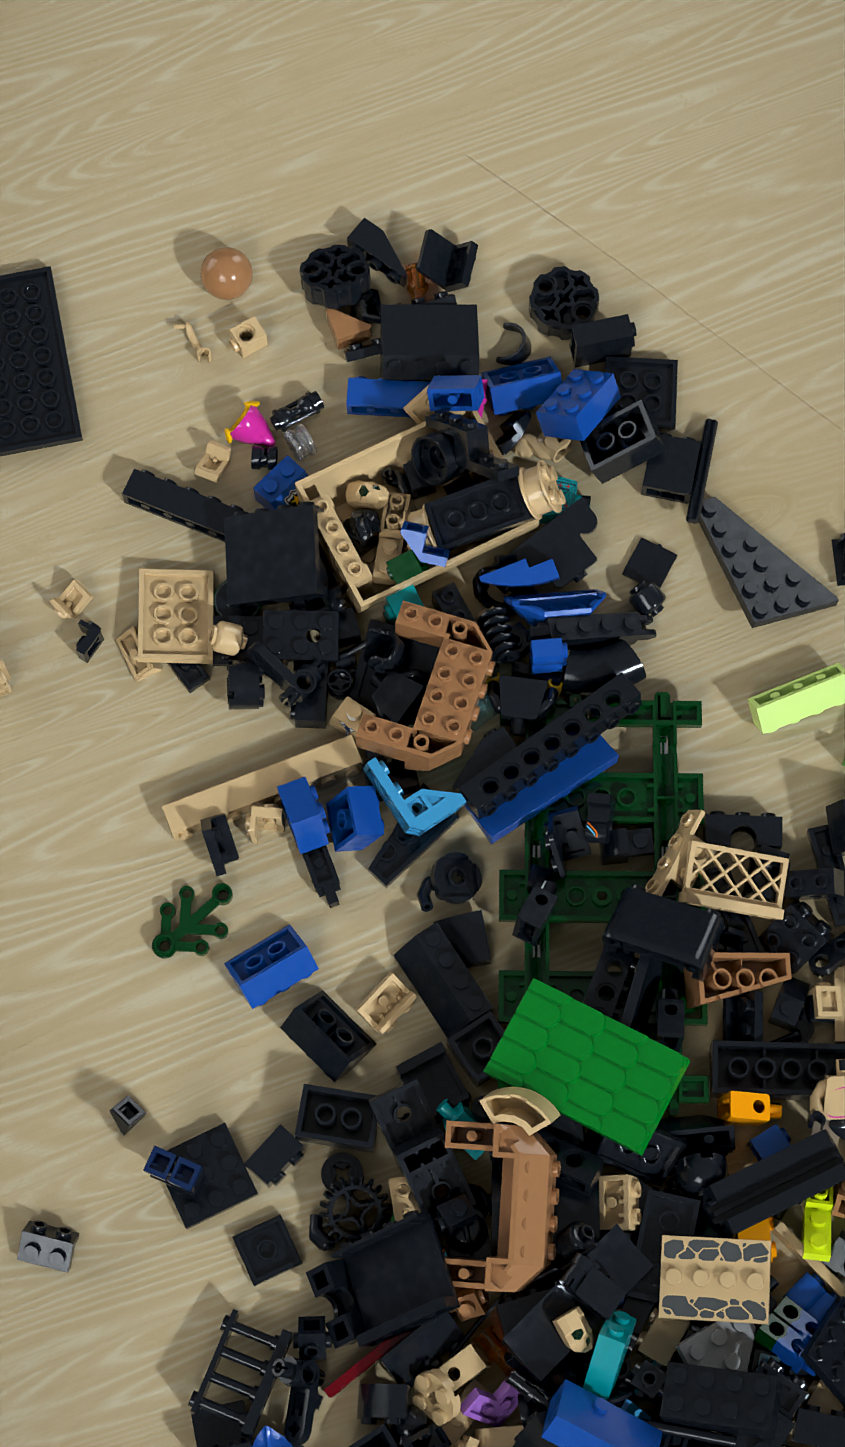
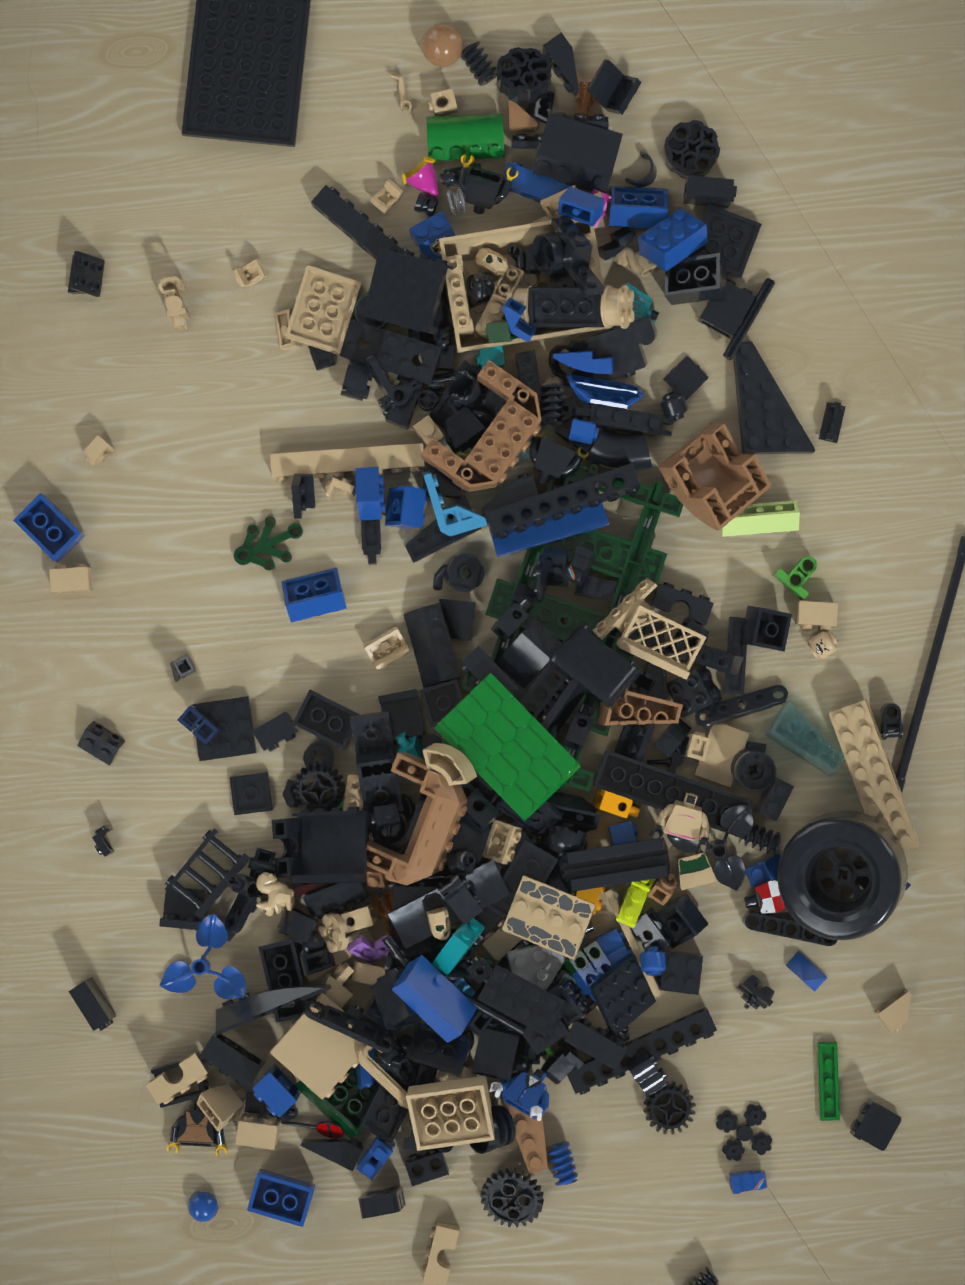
camera: 20 degrees right, 15 degrees up
black bracket [76,619,104,663] -> none
tan head [208,621,247,656] -> none
black slope [280,990,377,1082] -> none
none -> black bracket [92,826,114,857]
none -> tan animal [256,872,294,916]
none -> green brick [426,113,504,162]
none -> black torso [458,155,519,214]
none -> black piece [461,41,497,86]
none -> black brick [461,646,519,695]
none -> black slope [496,619,562,688]
none -> medium nougat slope [658,423,772,531]

